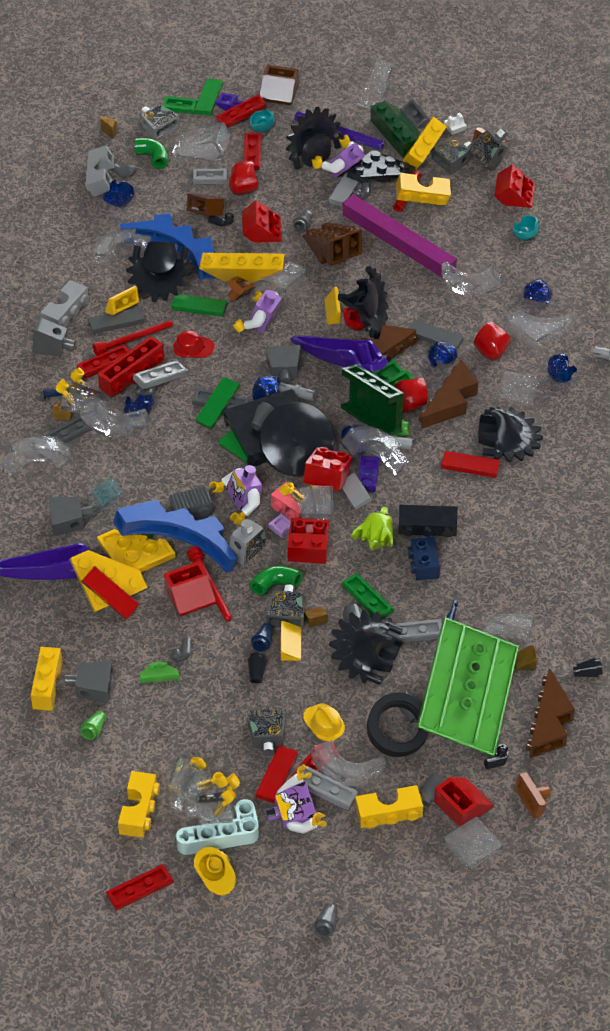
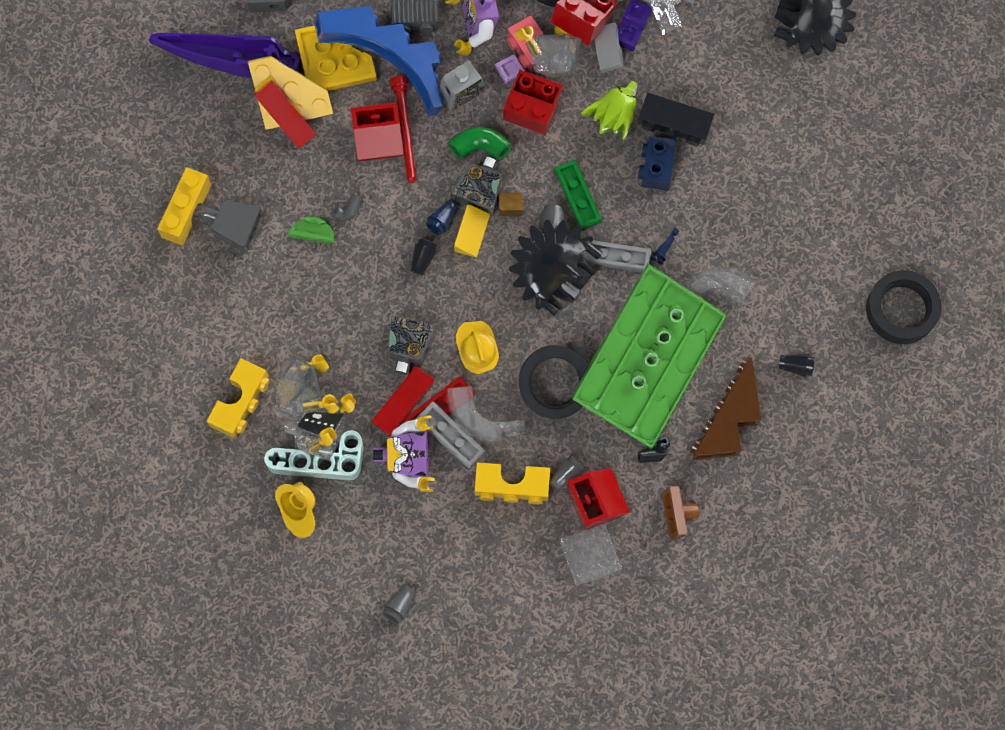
camera: 15 degrees right, 25 degrees up
bright green cone [80,711,106,740] -> none
red tile [106,864,173,911] -> none
red tile [441,451,500,478] -> none
pearl gold slope [515,645,537,670] -> none

